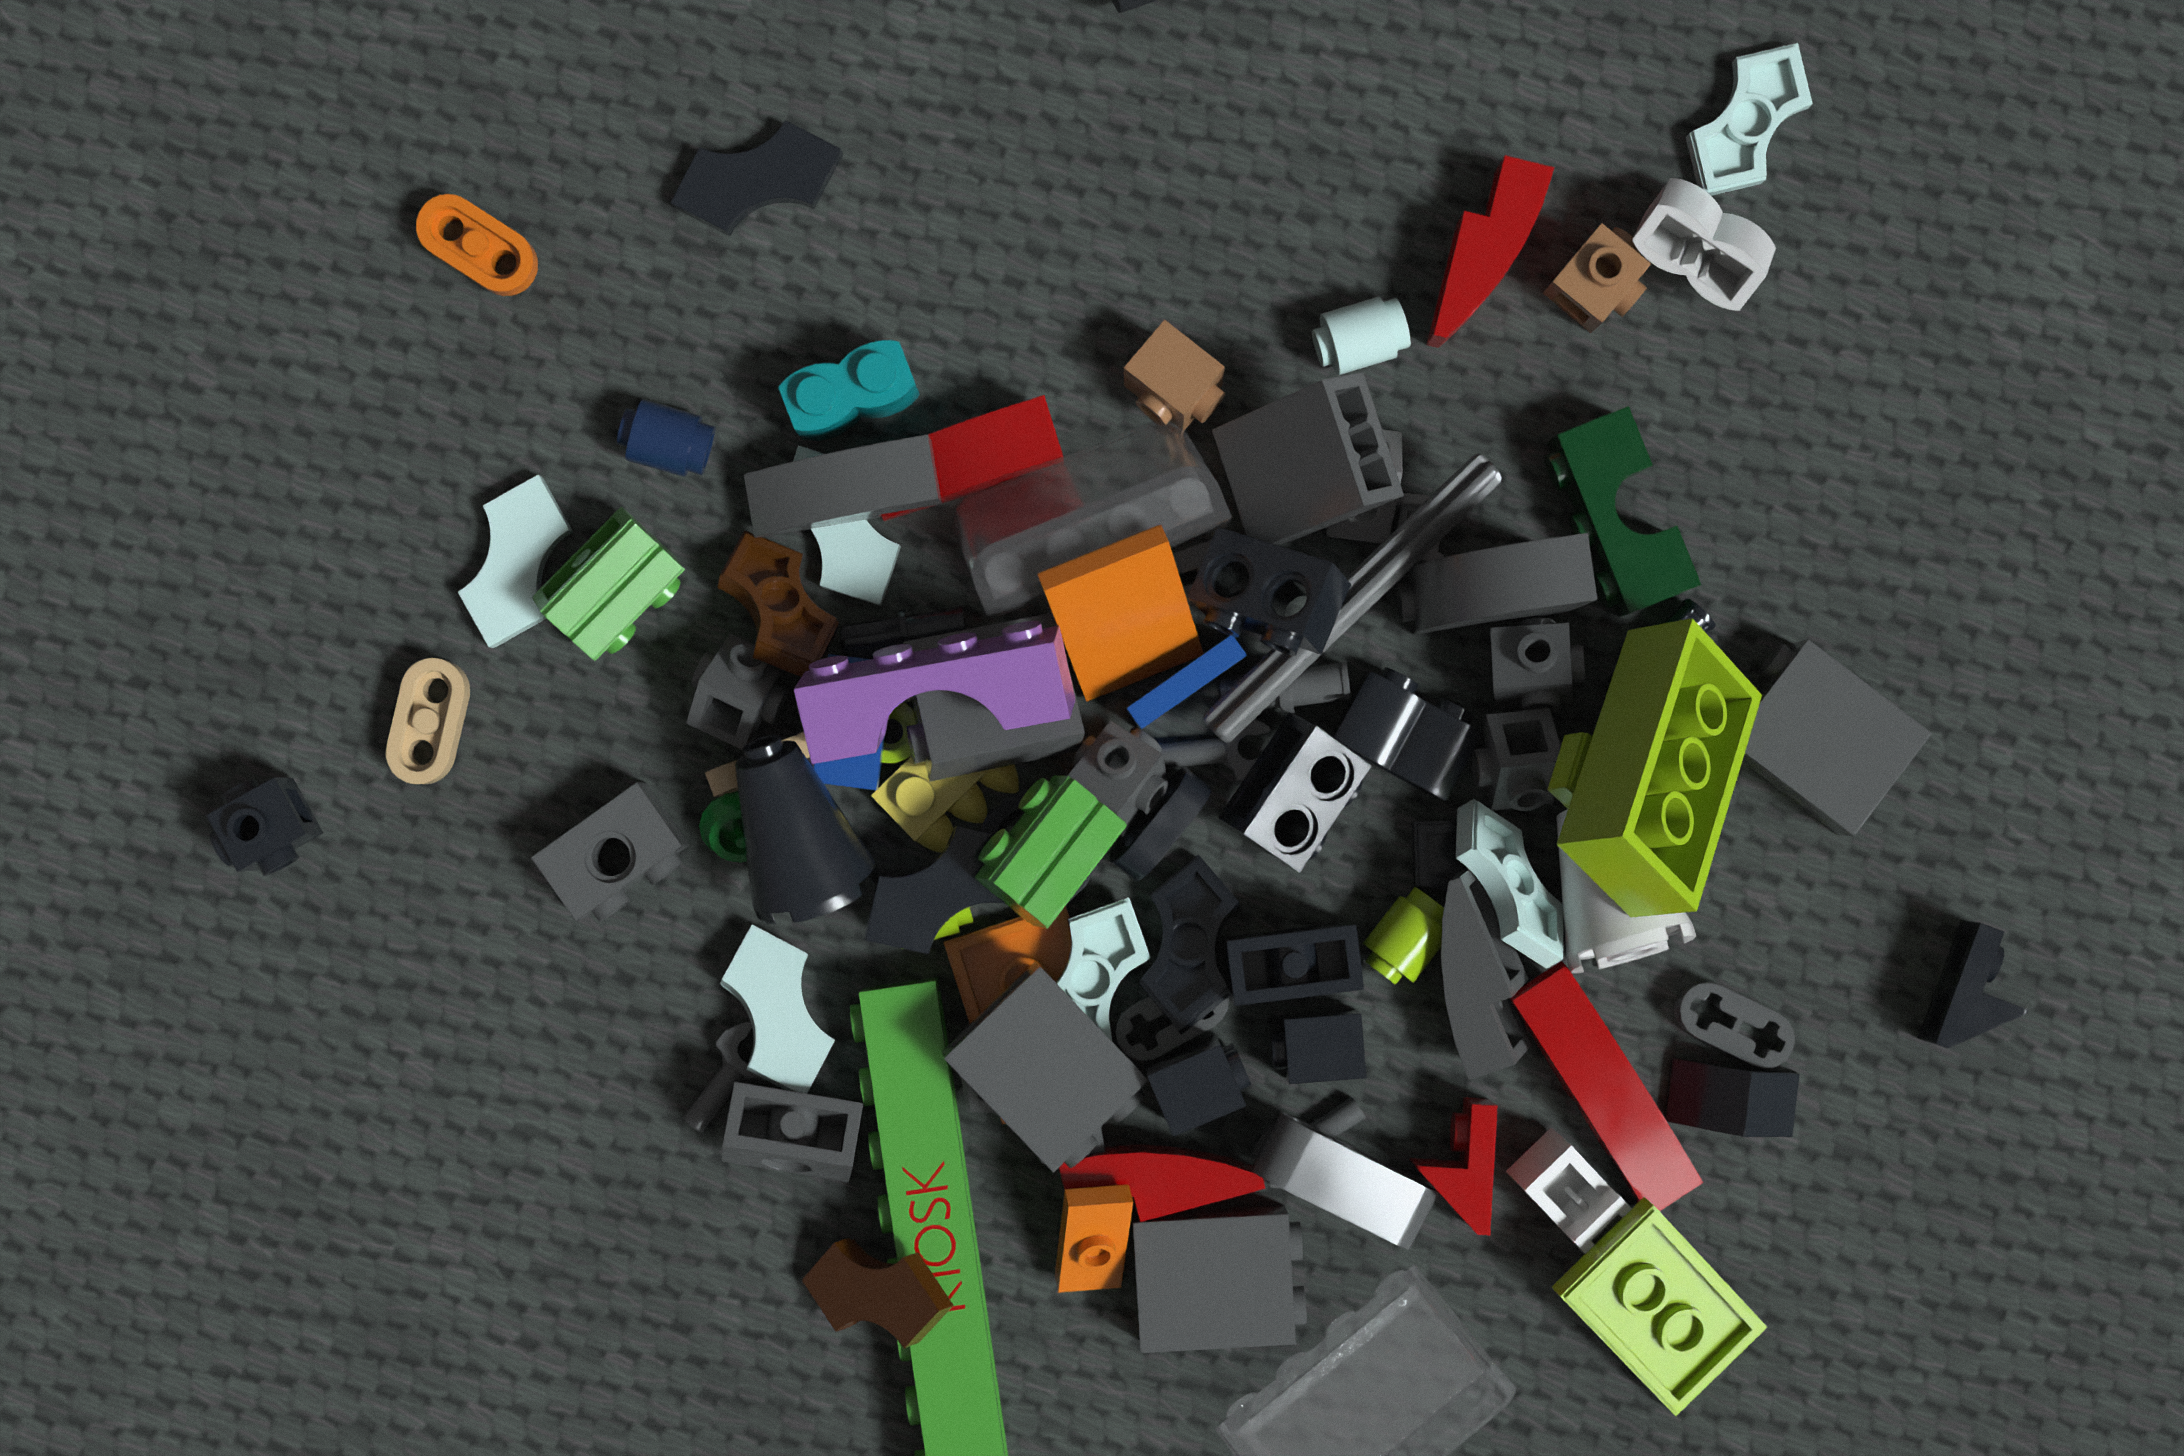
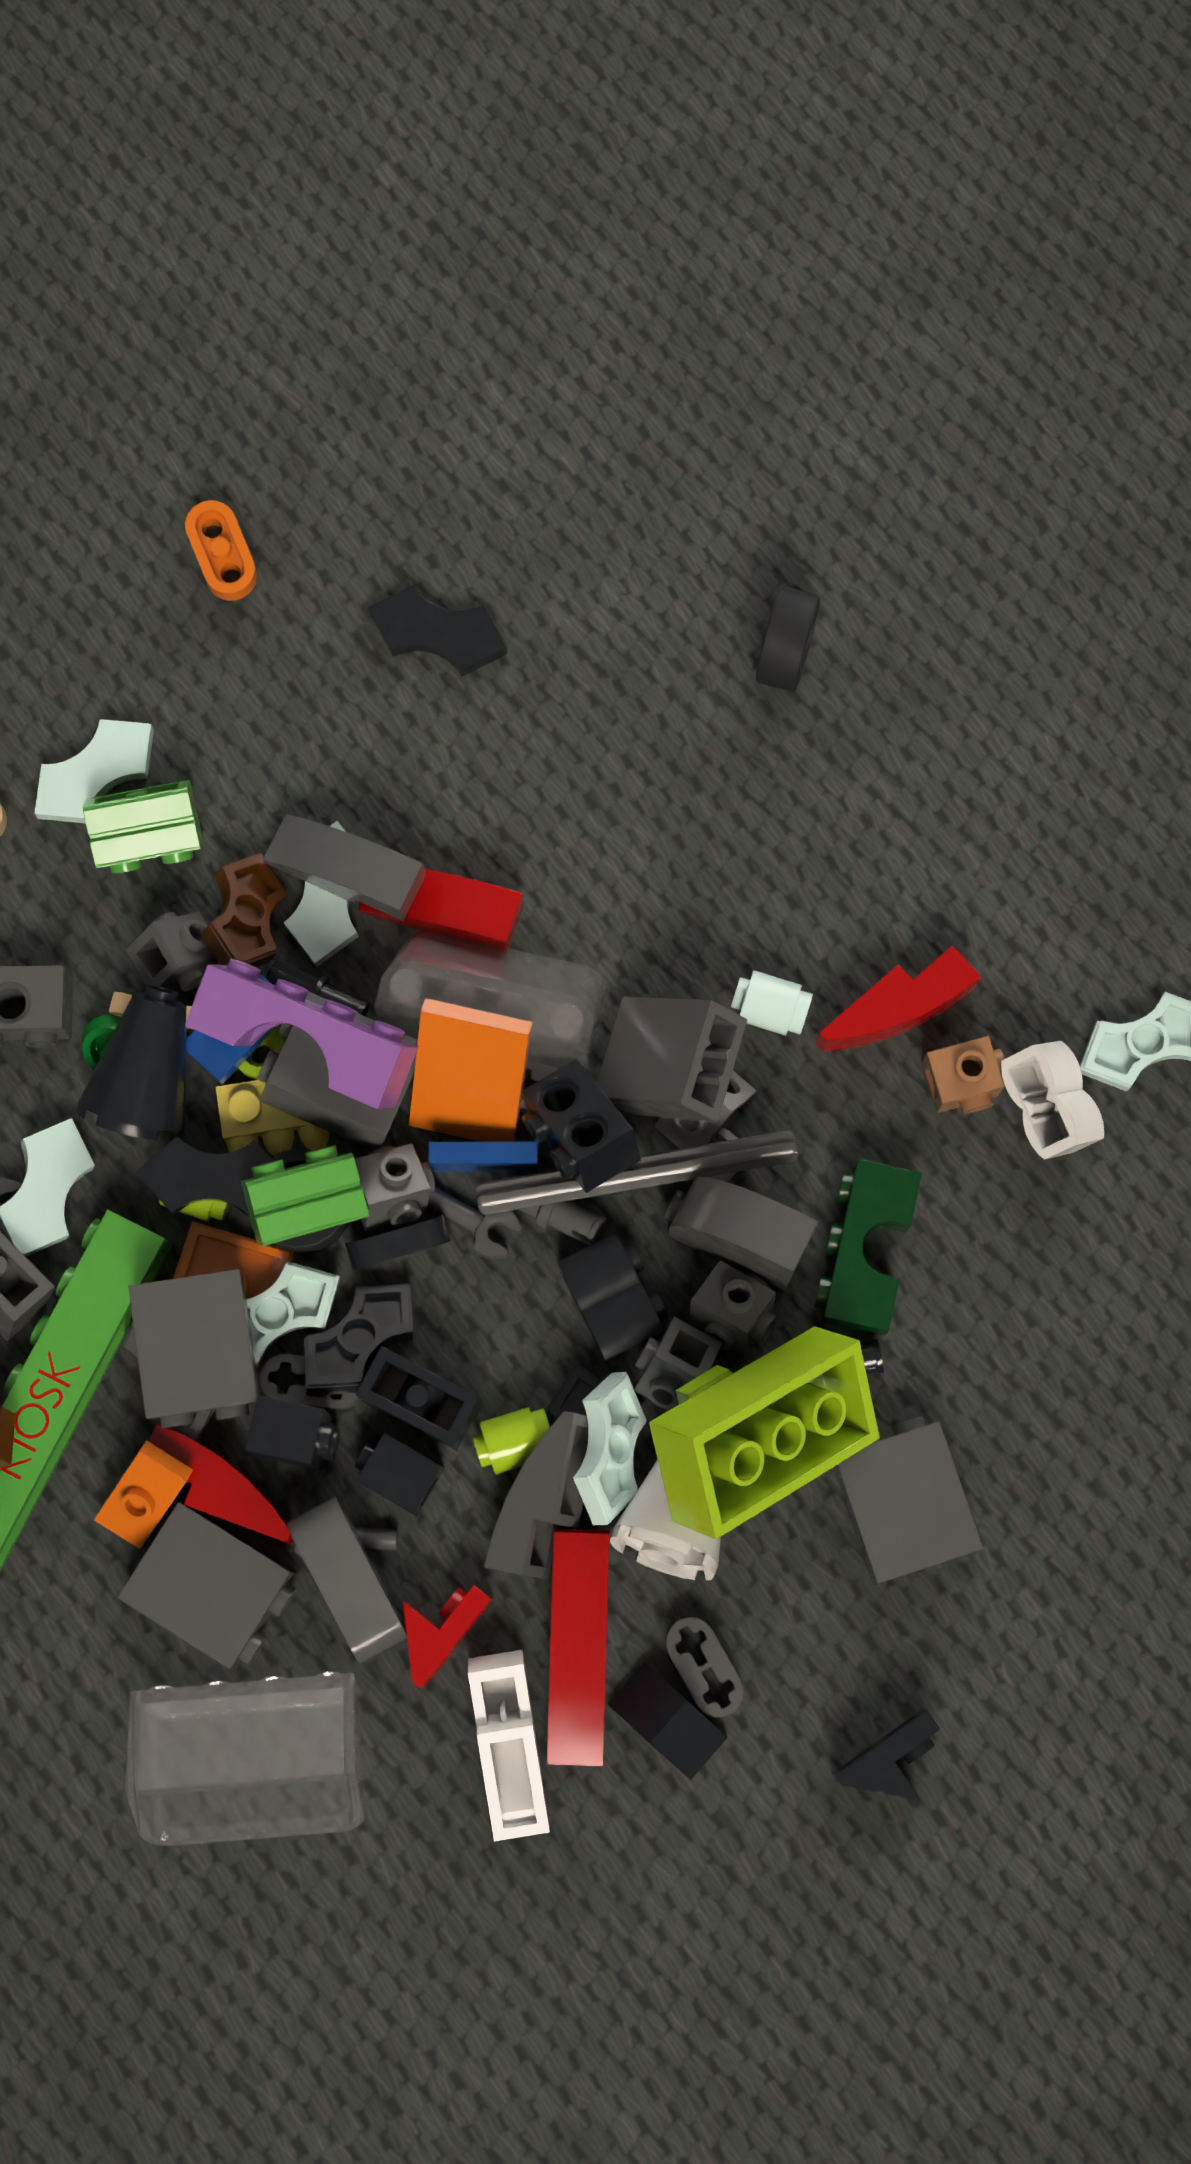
camera: 35 degrees right, 10 degrees down
dark blue brick [617,399,716,477] -> none
teal brick [778,340,920,441] -> none
medium nougat brick [1124,320,1226,432] -> none
black brick [1218,712,1371,873] -> none
lime tile [1552,1197,1767,1416] -> none

